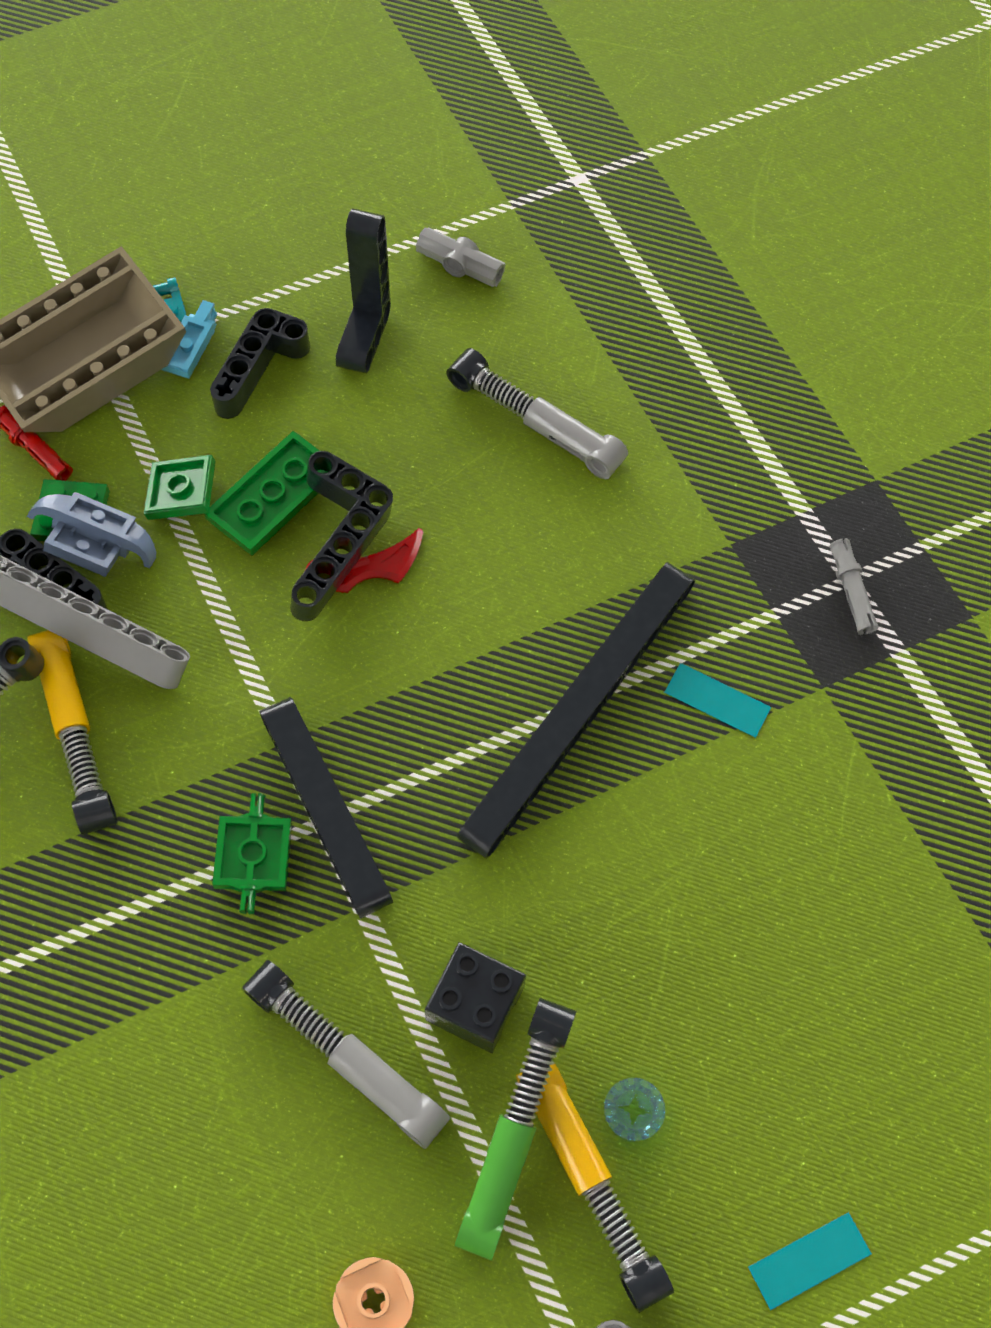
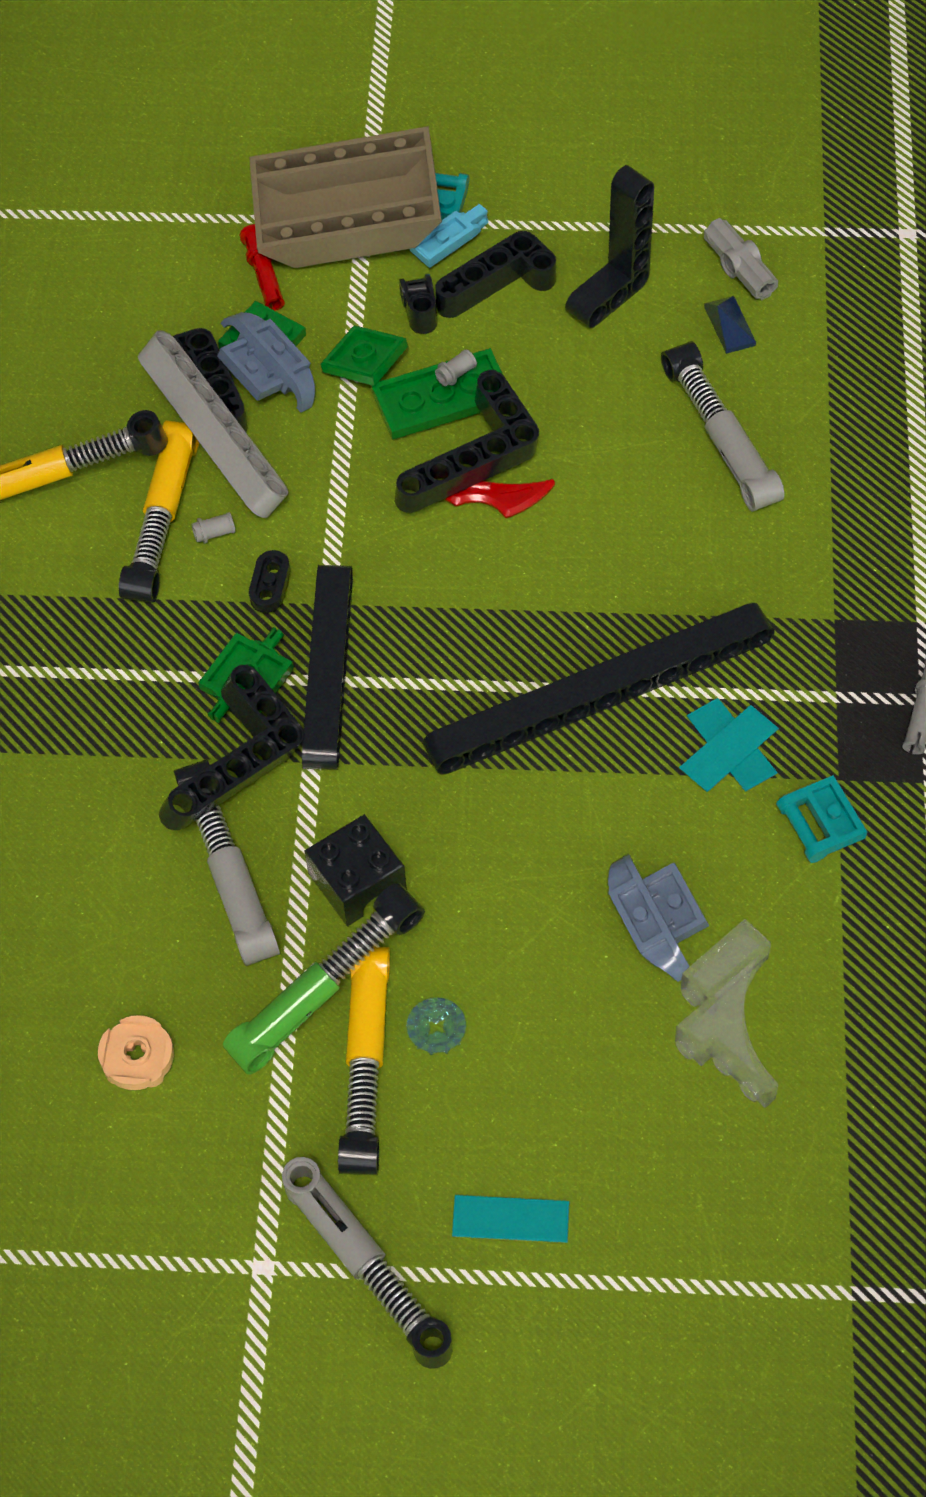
camera: 35 degrees right, 5 degrees down
none -> black beam [159,665,304,830]
none -> light grey pin [191,512,235,544]
none -> black plate [249,550,290,613]
none -> black piece [399,274,437,334]
none -> light grey pin [435,349,477,386]
none -> sand blue plate [608,853,709,982]
none -> clear arch [675,919,779,1108]
none -> teal sticker [679,705,779,792]
none -> dark blue slope [704,296,756,354]
none -> teal plate [776,775,867,863]

